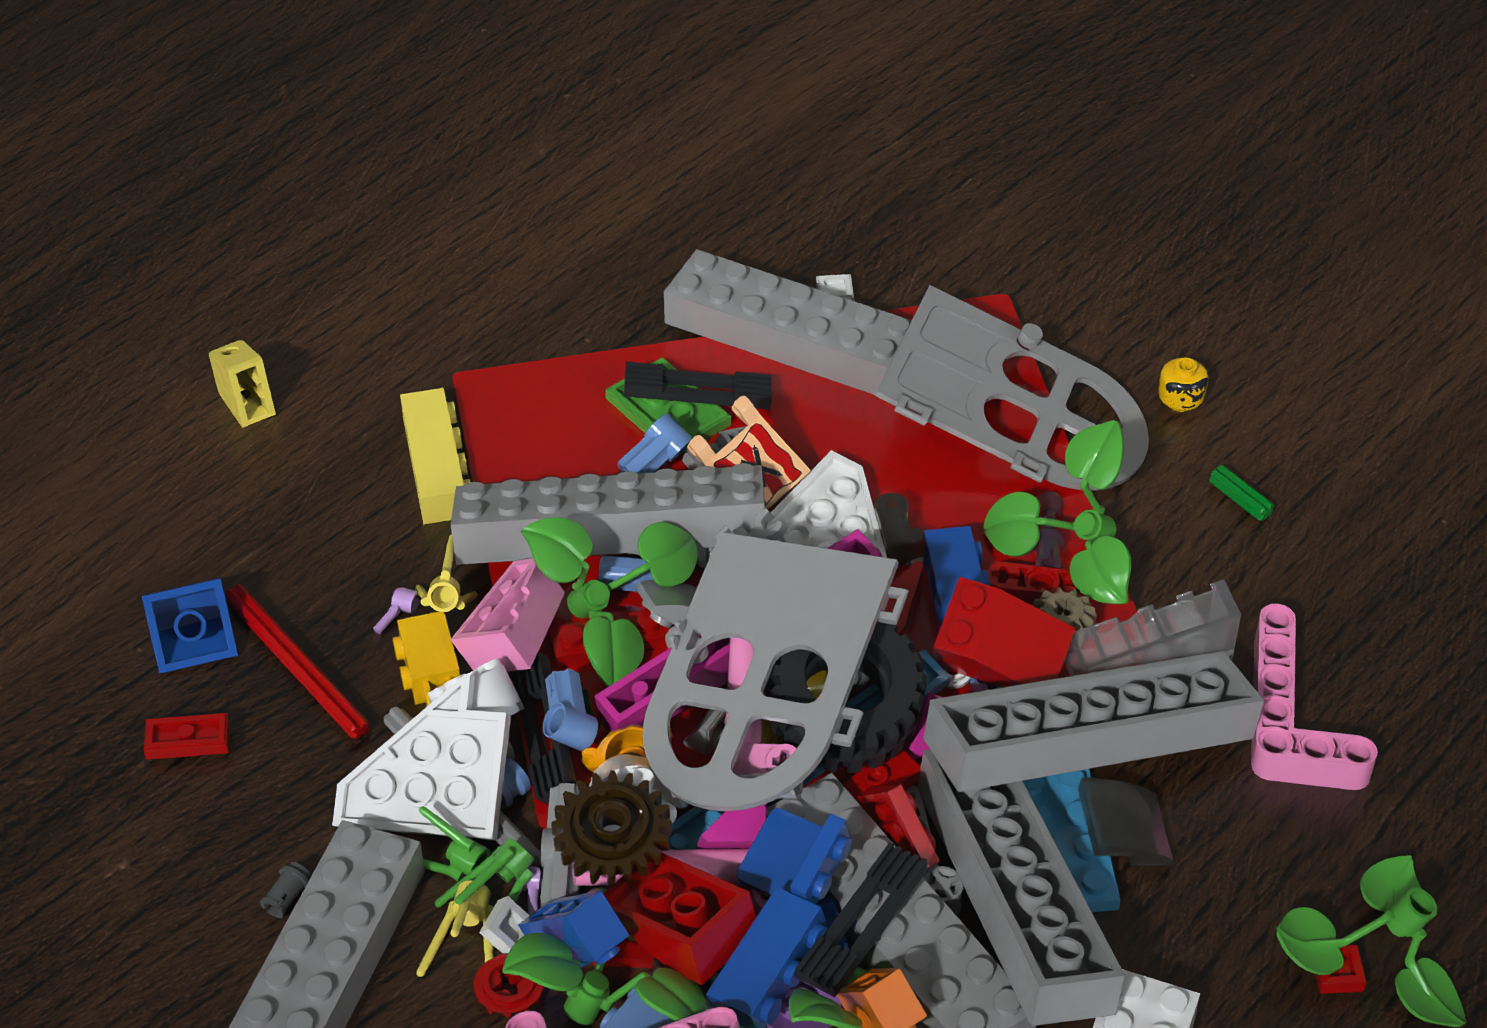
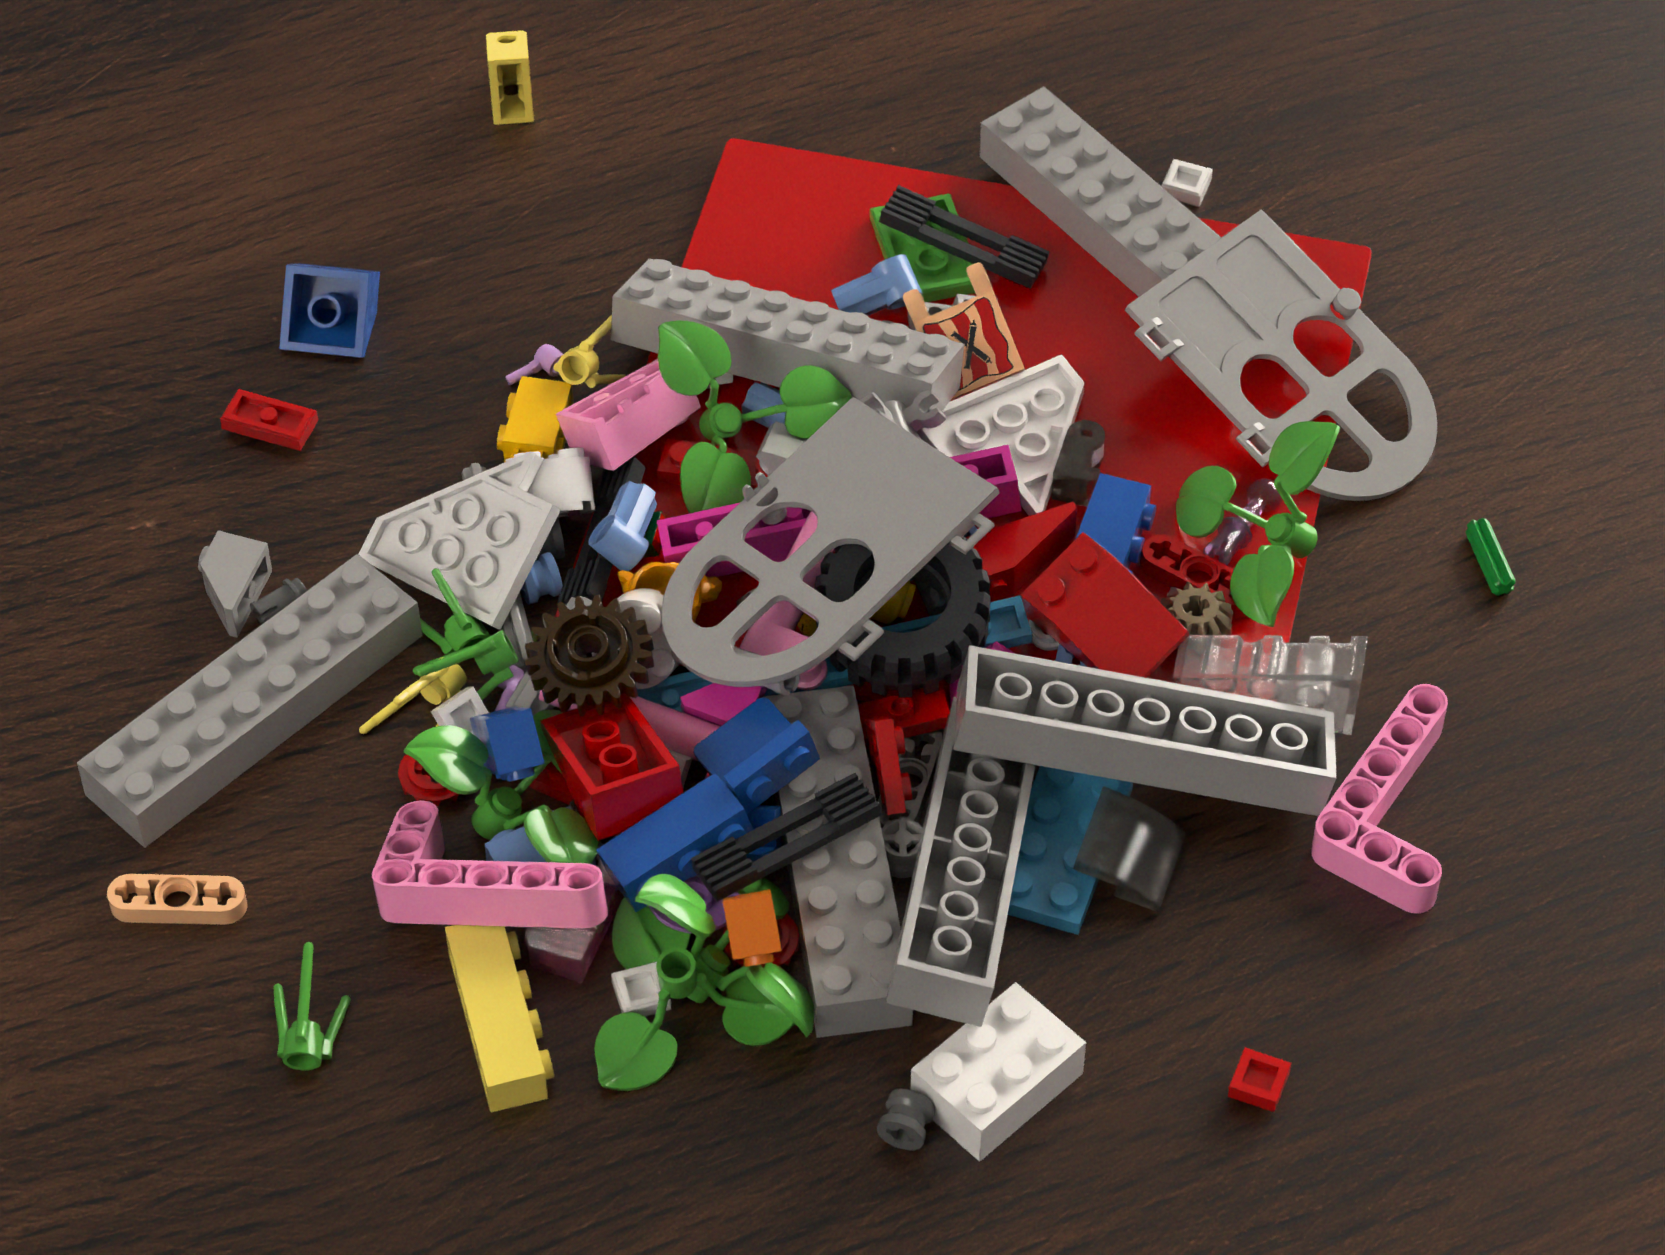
camera: 25 degrees right, 5 degrees up
red axle [225,584,369,739] -> none
light yellow brick [400,388,470,525] -> none
yellow head [1158,357,1208,412] -> none
bright green plant [1276,855,1466,1027] -> none
none -> light grey slope [198,531,272,638]

